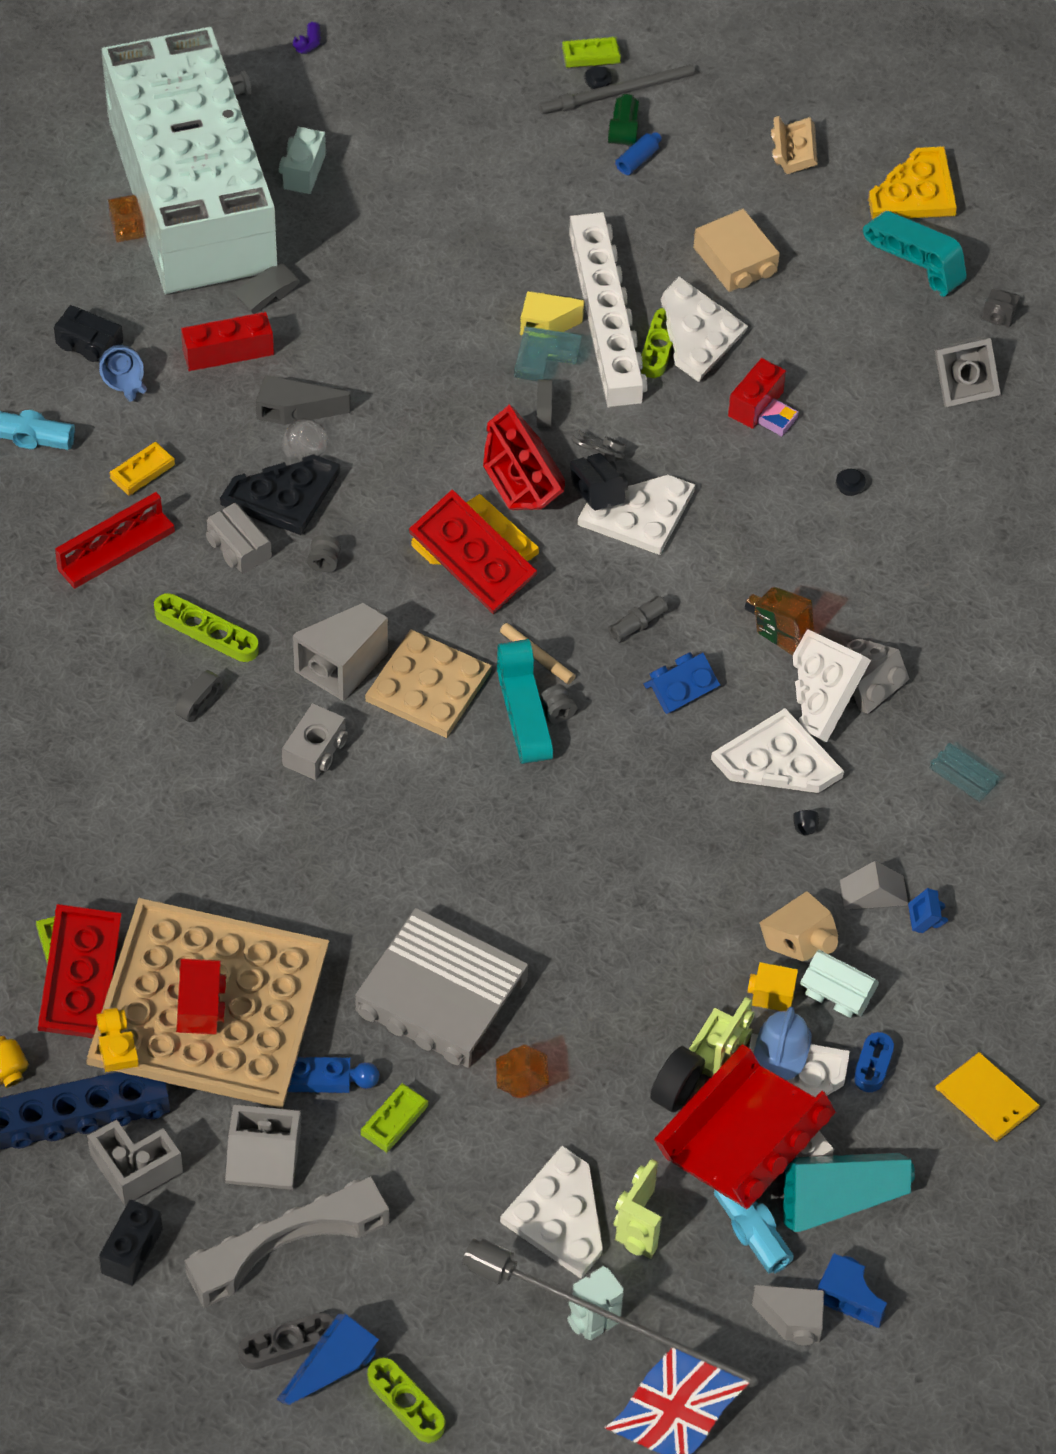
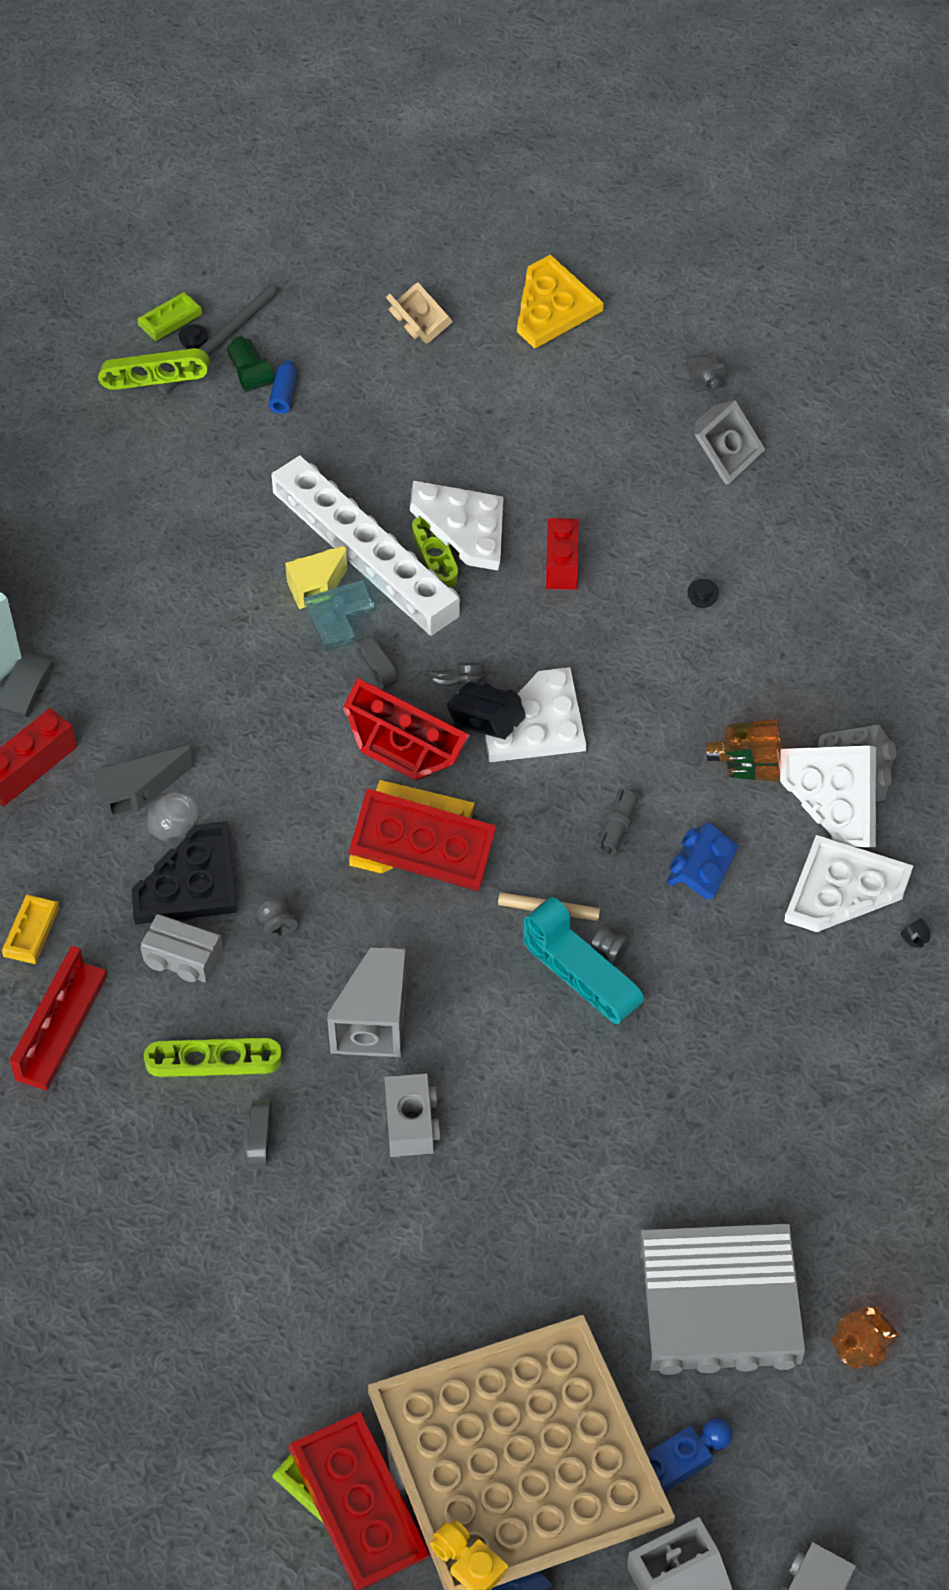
camera: 30 degrees left, 0 degrees up
red brick [176,959,226,1035] -> none
lime plate [361,1083,428,1153] -> none
tan plate [365,629,491,738] -> none
tan brick [694,209,779,292] -> none
tile [758,399,798,436] -> none
teal beam [863,211,967,297] -> none
none -> lime beam [98,348,210,390]

